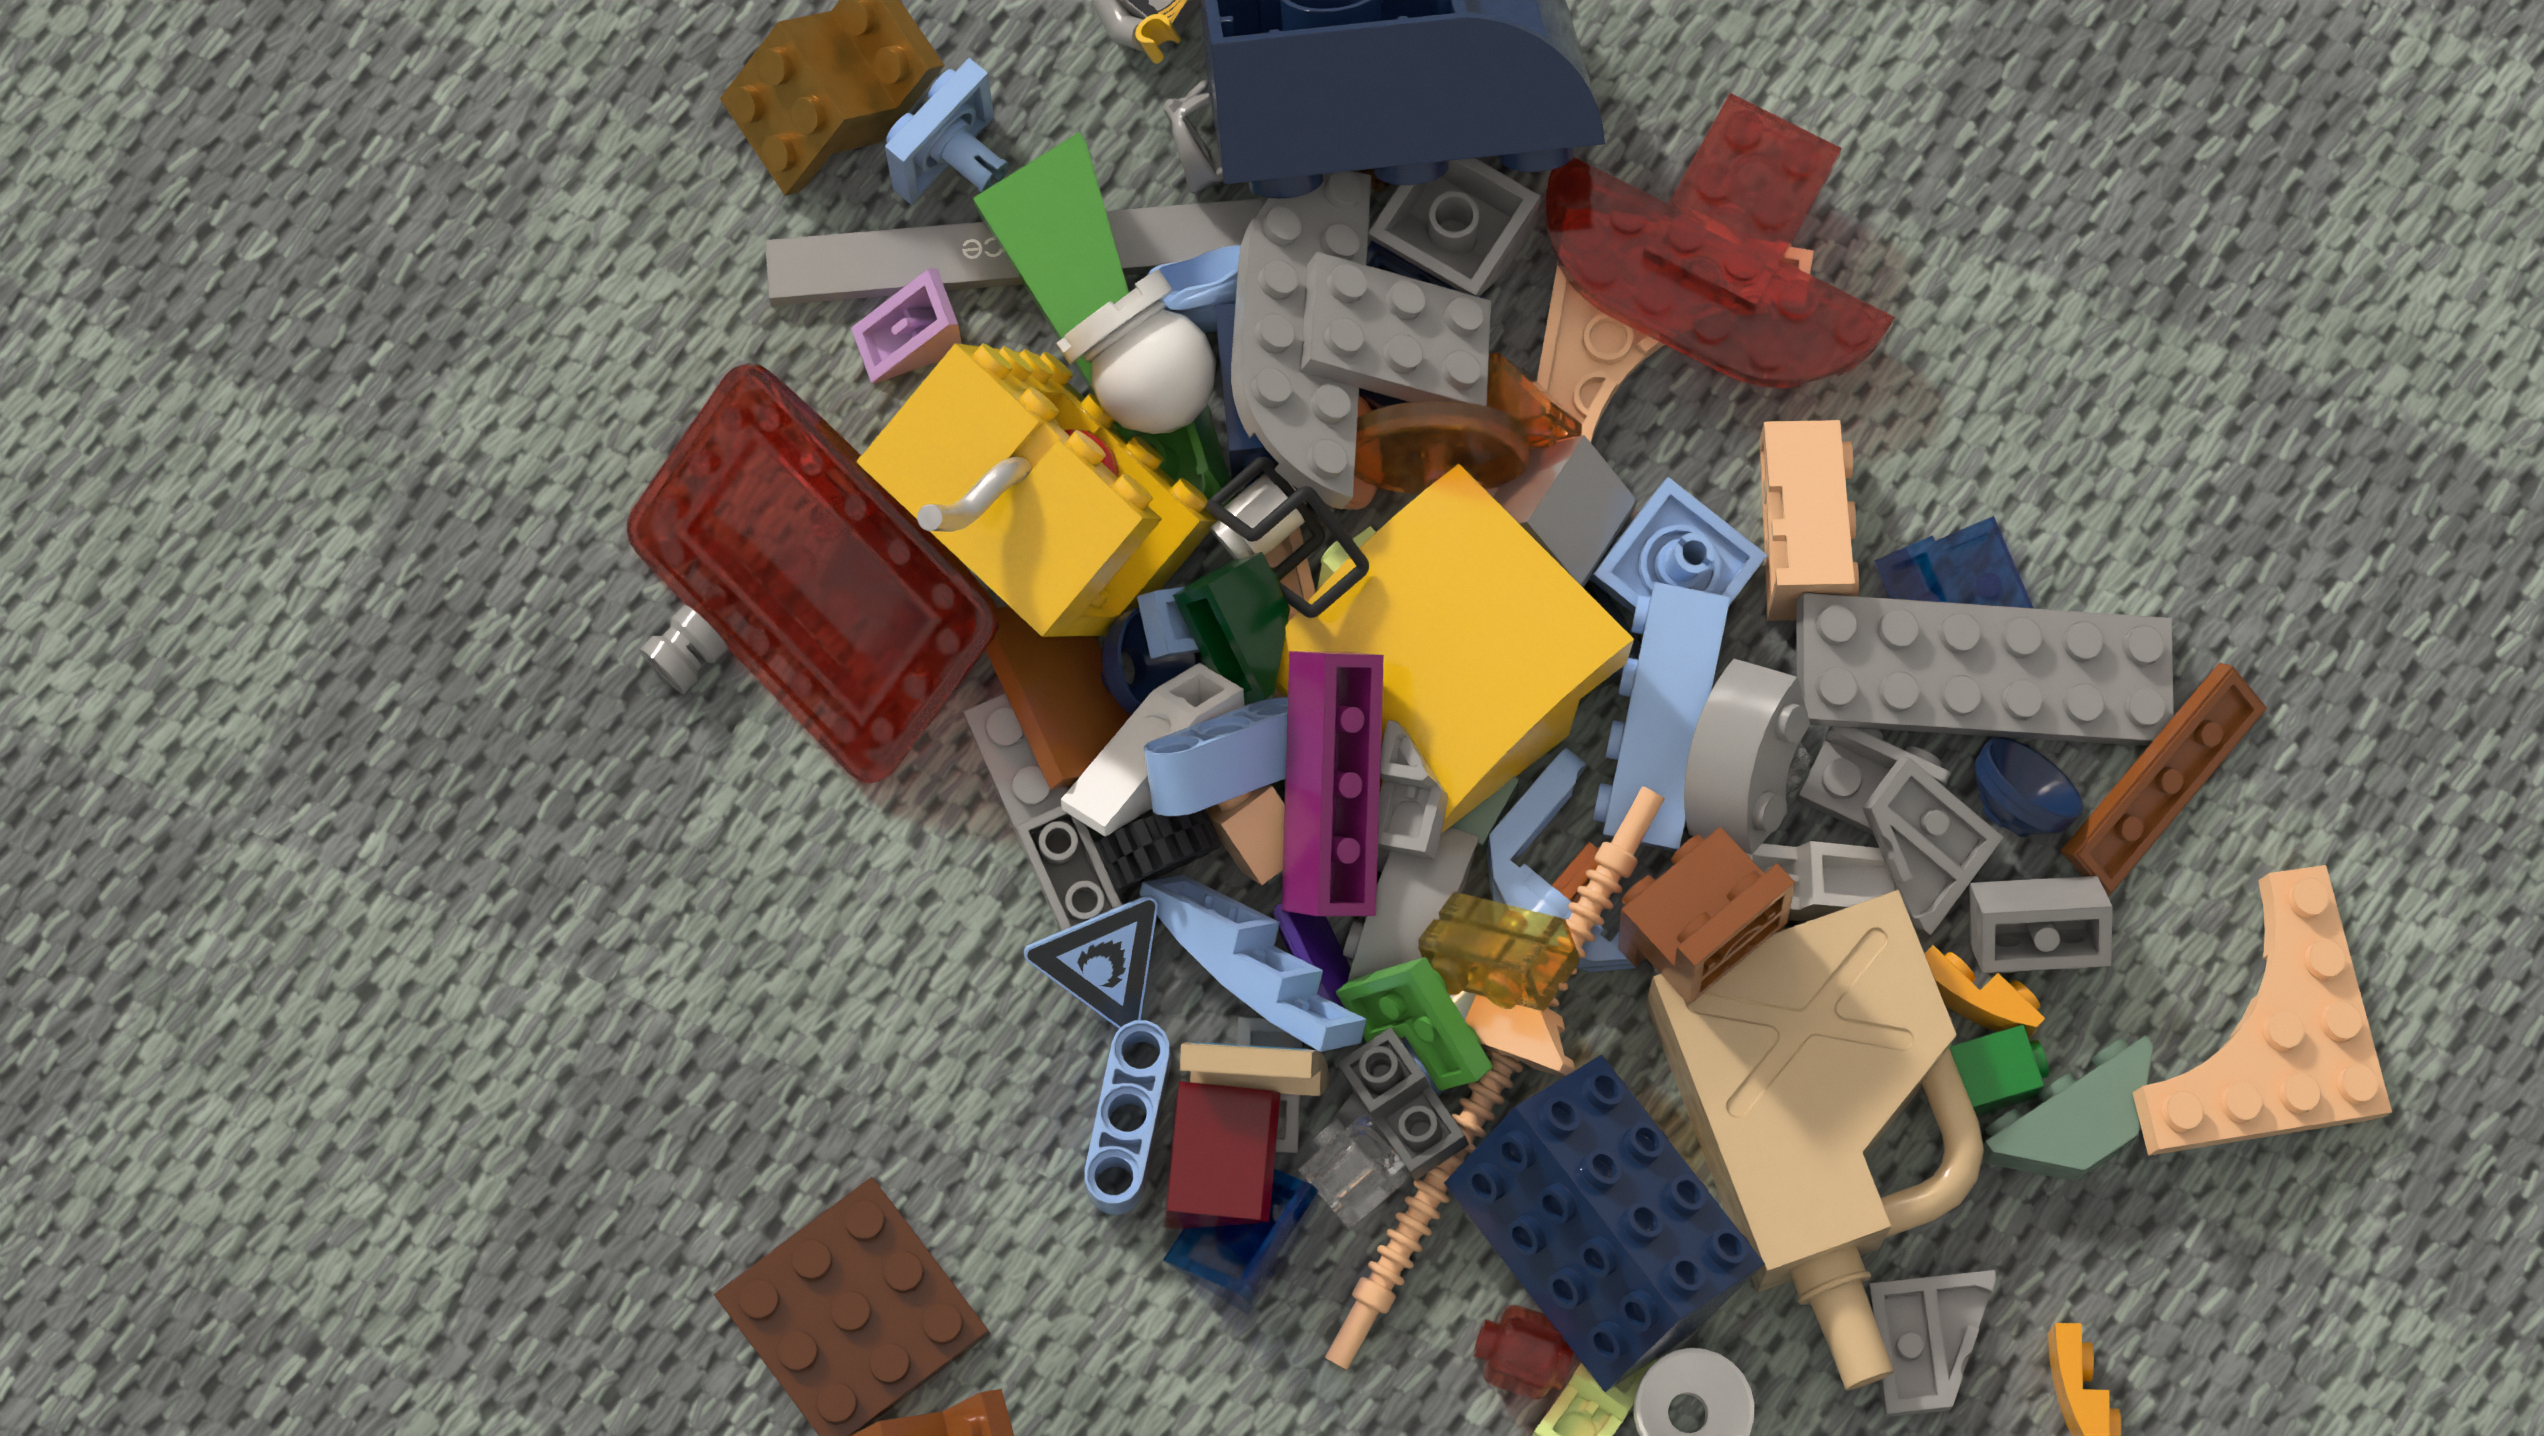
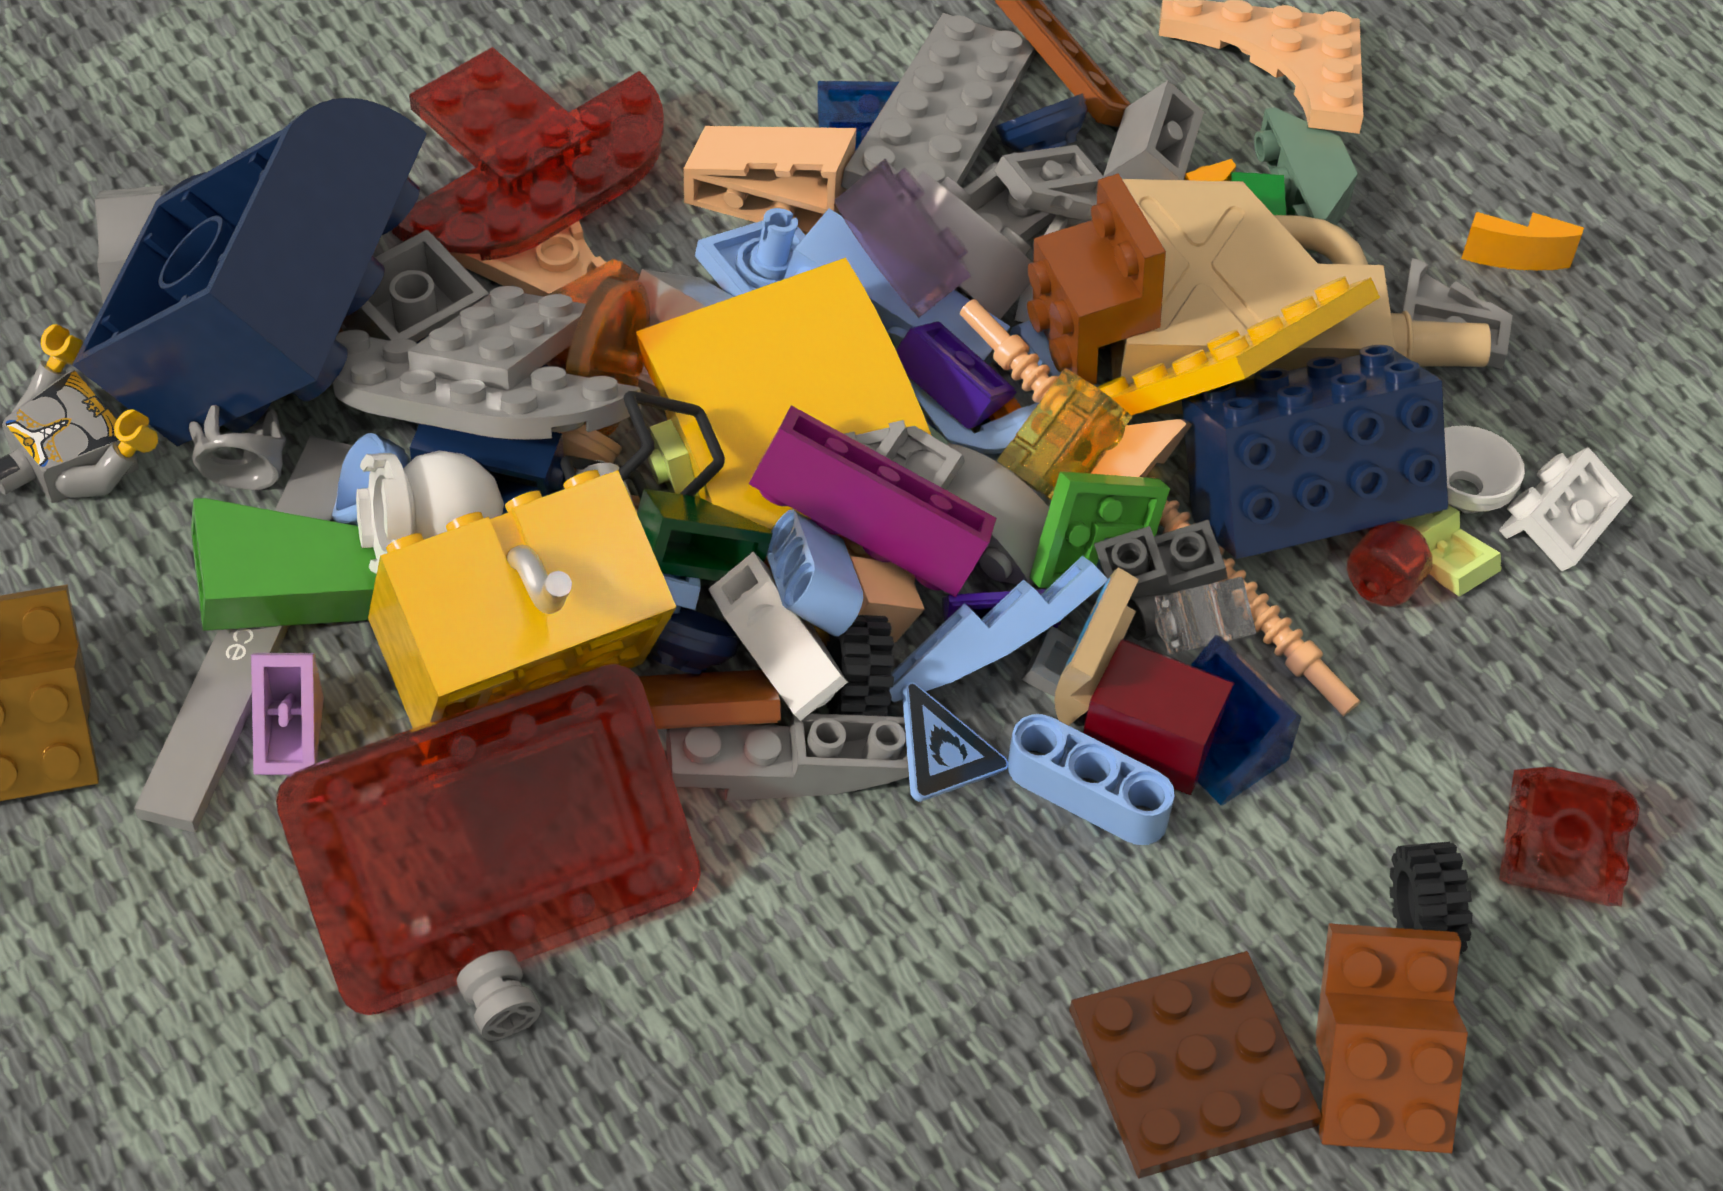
camera: 75 degrees left, 20 degrees down
light blue plate [885,58,1009,205] -> none
none -> clear purple brick [834,159,971,318]
none -> dark purple slope [896,321,1017,429]
none -> yellow plate [1080,276,1380,425]

